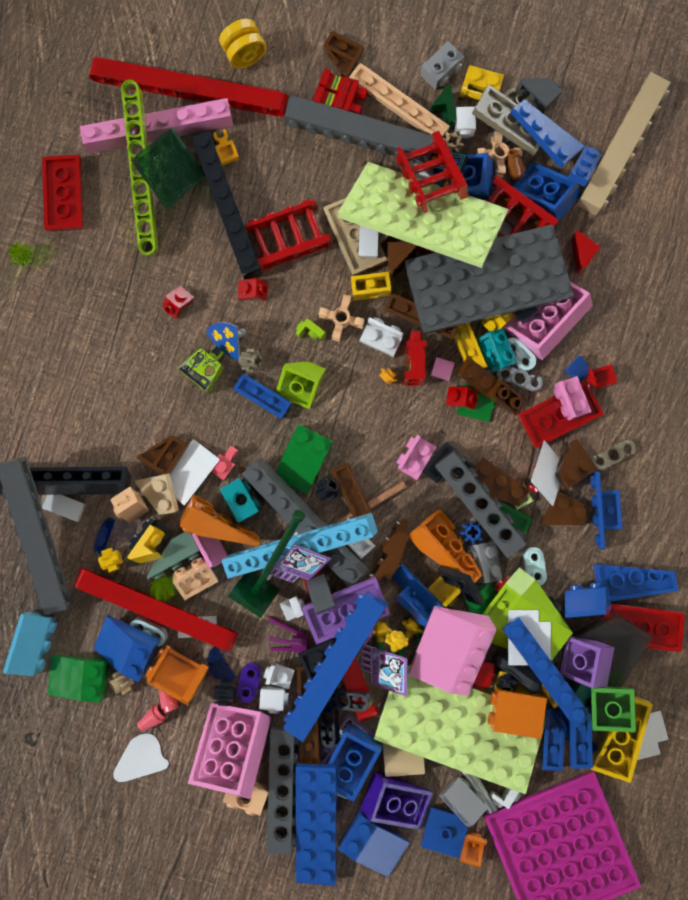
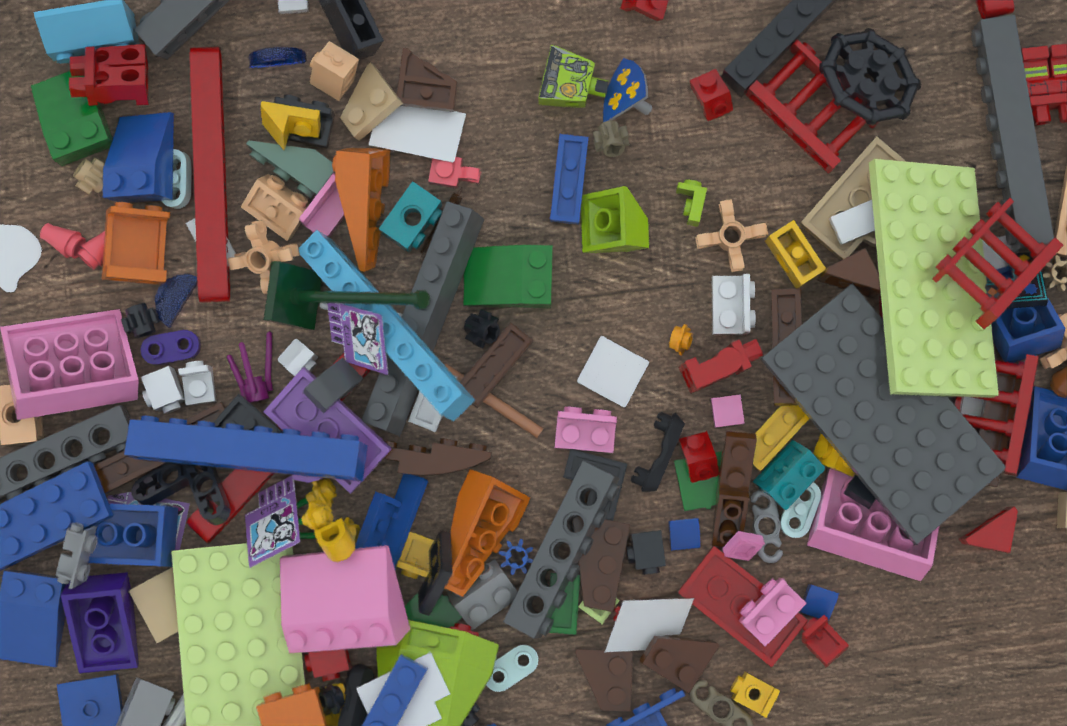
camera: 60 degrees right, 0 degrees up
yellow gear [98,548,123,573] -> none
clear neon green gear [150,576,175,601] -> none
none -> light grey hinge [56,523,98,589]
none -> red hips [69,44,149,106]
none -> light nougat pin [227,220,300,294]
none -> yellow plate [314,518,355,562]
none -> white sticker [577,336,649,407]
none -> black brick [626,530,666,575]
none -> black piece [631,411,685,492]
none -> blue slope [668,518,701,551]
none -> bright pink tile [722,531,765,561]
none -> yellow brick [730,672,780,718]
none -> black plate [819,28,921,125]

